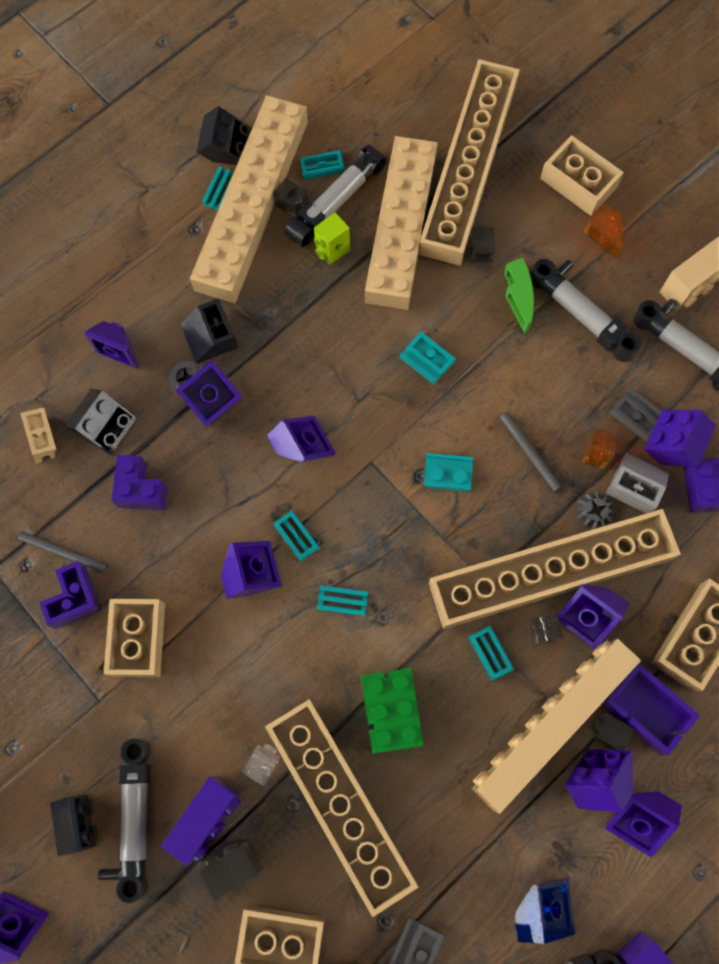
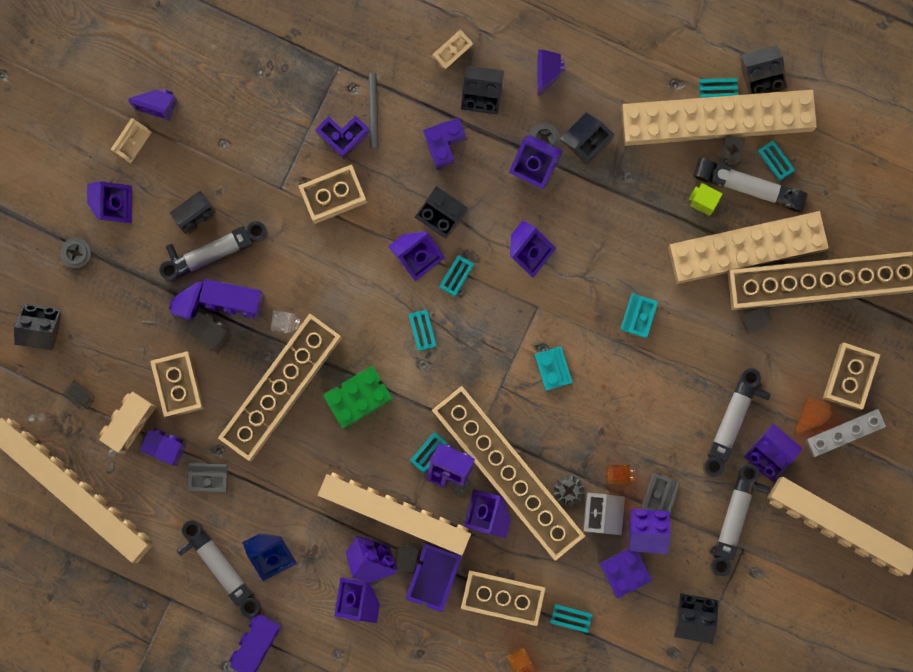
camera: 70 degrees right, 10 degrees up
dark grey piece [500,412,562,492] -> none
bright green slope [504,257,534,333] -> none
none -> dark purple slope [169,281,203,323]
none -> black slope [414,186,468,239]
none -> dark purple brick [427,443,475,488]
none -> dark purple slope [744,423,803,482]
none -> light grey brick [804,409,886,458]

